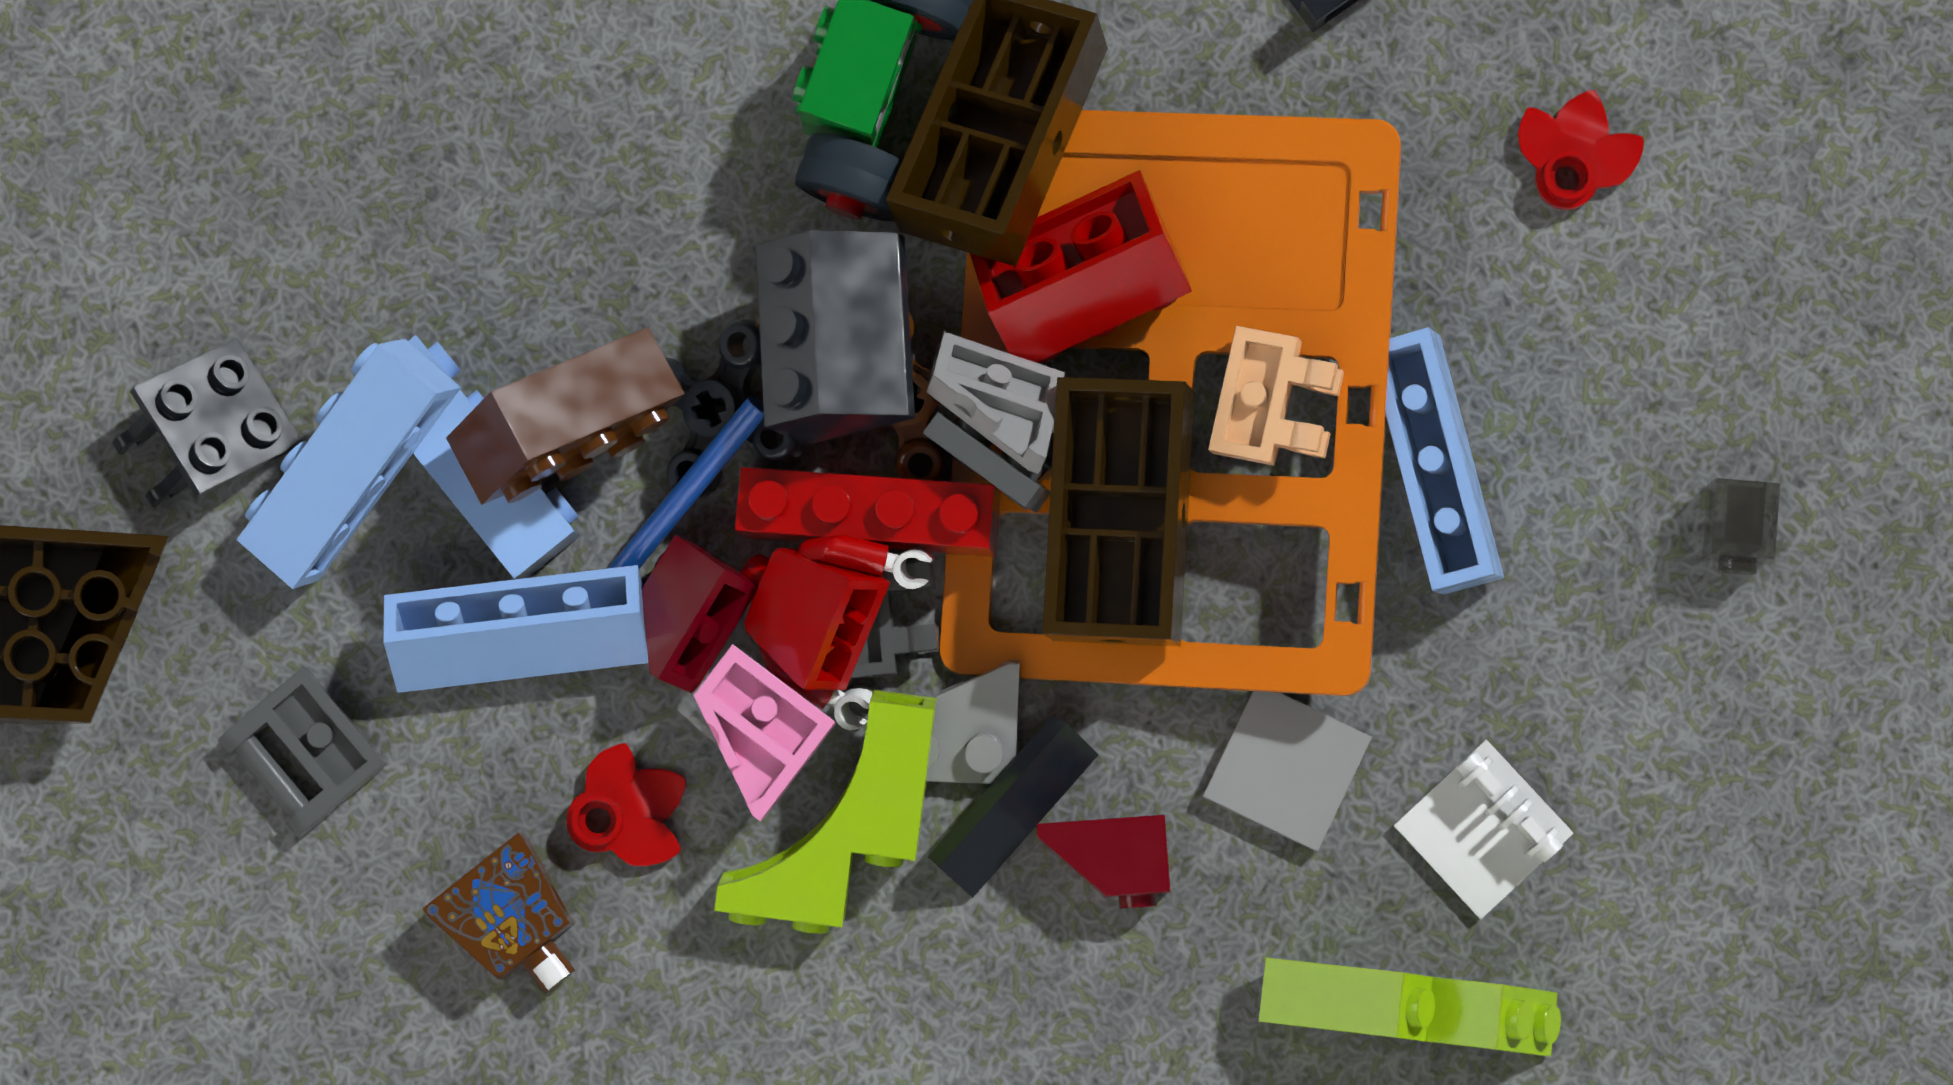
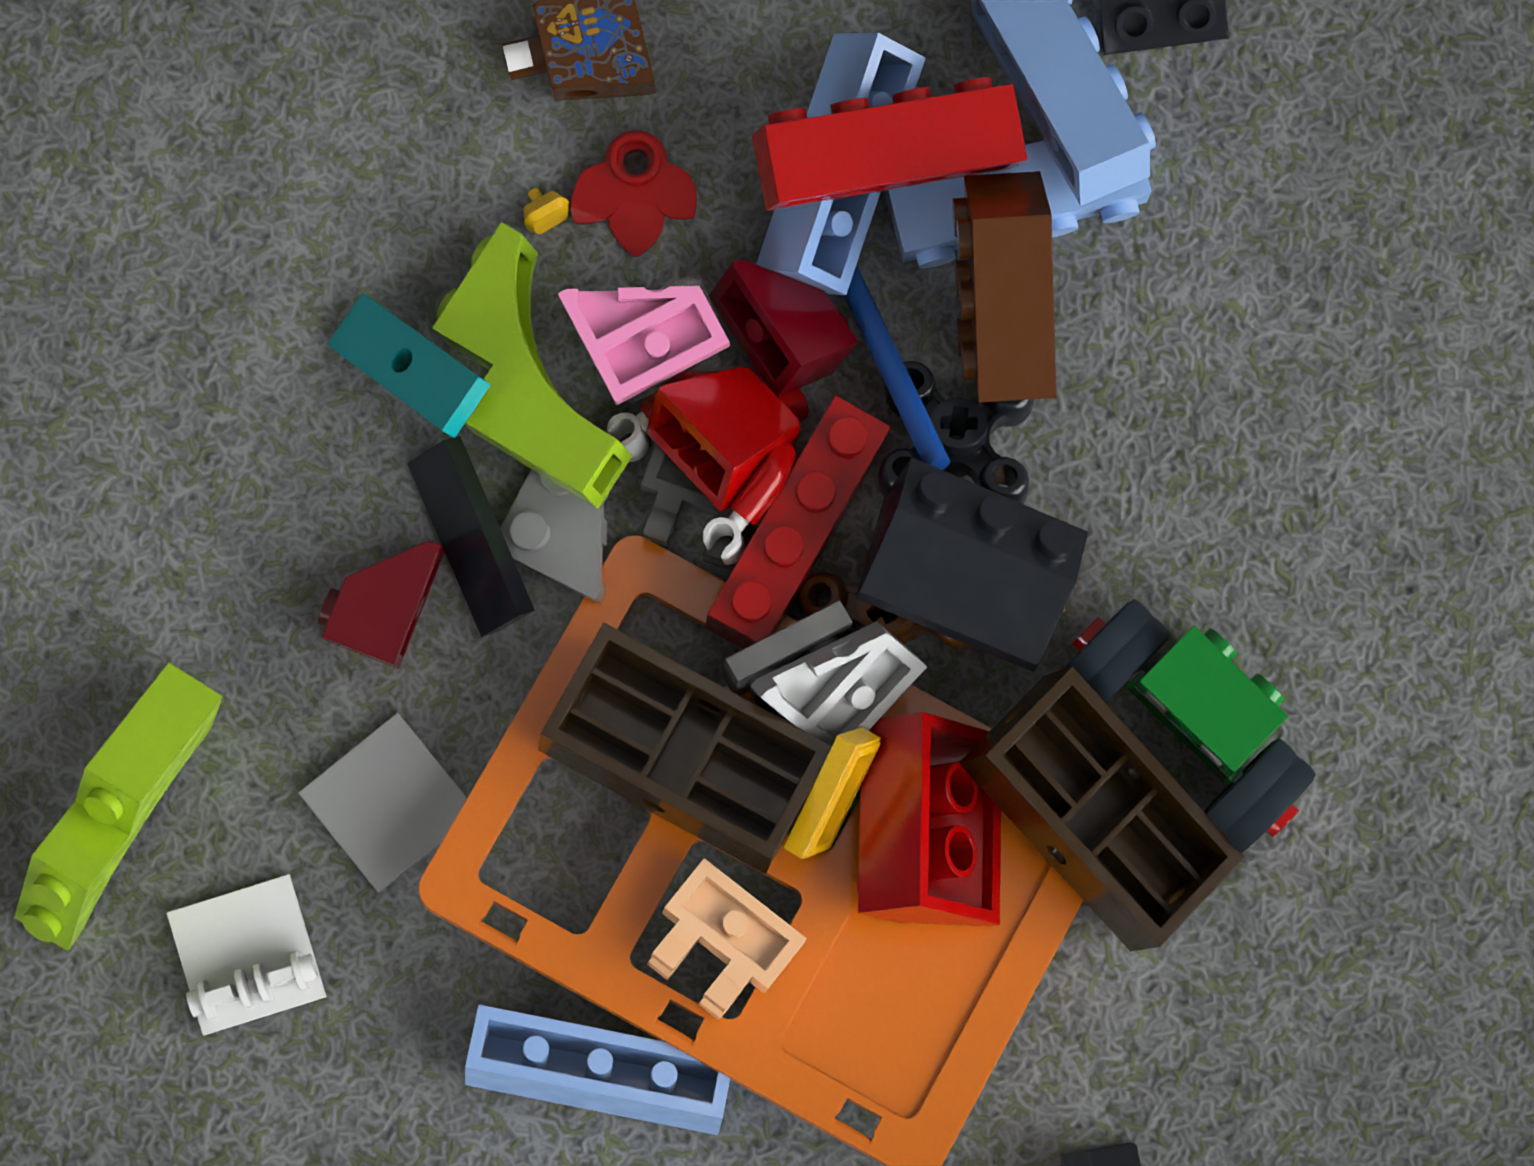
camera: 115 degrees right, 0 degrees up
none -> teal tile [327,292,491,438]
none -> yellow rock [523,188,571,234]
none -> red brick [752,77,1028,211]
none -> yellow tile [783,727,881,859]

